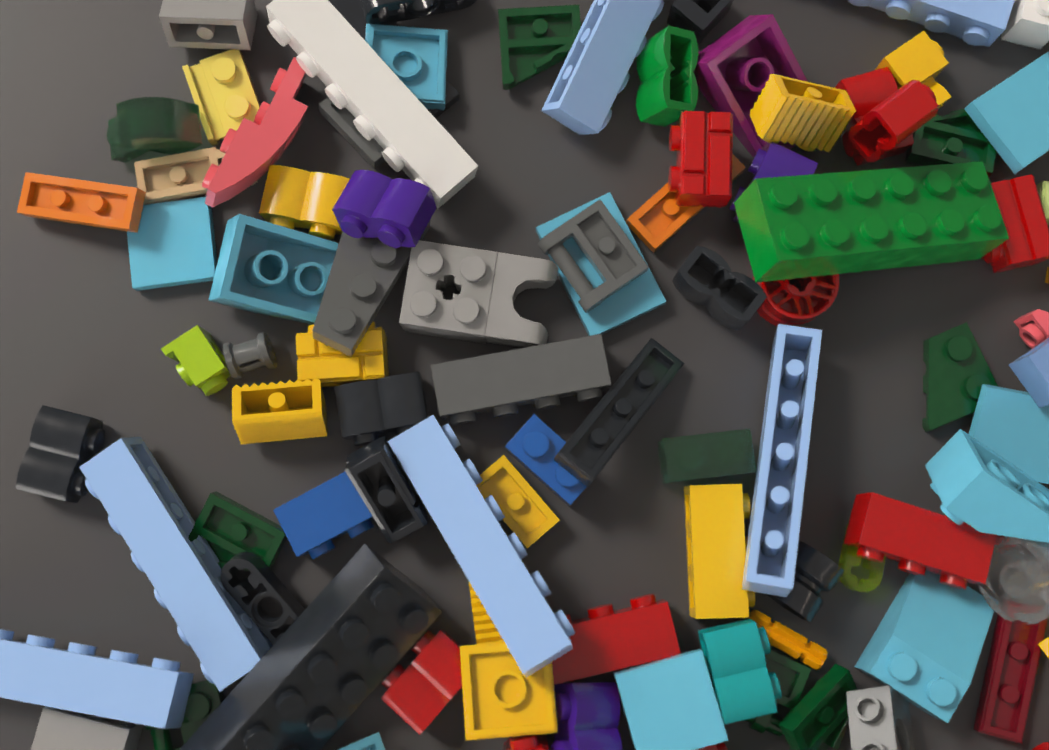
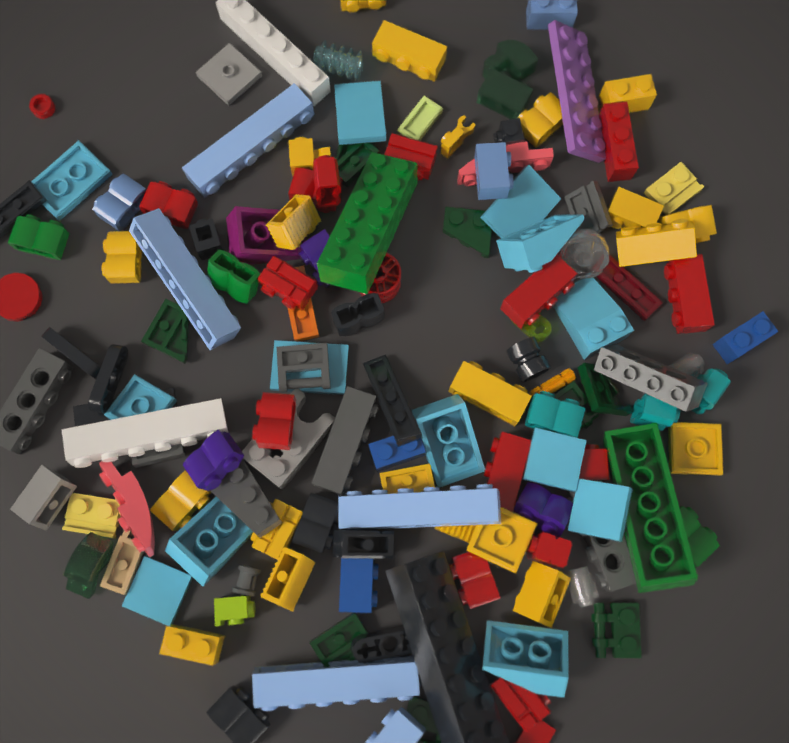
camera: 60 degrees left, 5 degrees down
orange plate [17,172,146,233] -> none
clear green brick [657,428,757,484] -> none
light blue brick [741,324,822,597] -> none
none -> yellow brick [159,624,225,665]
none -> red brick [252,392,296,450]
none -> medium azure slope [411,394,485,488]

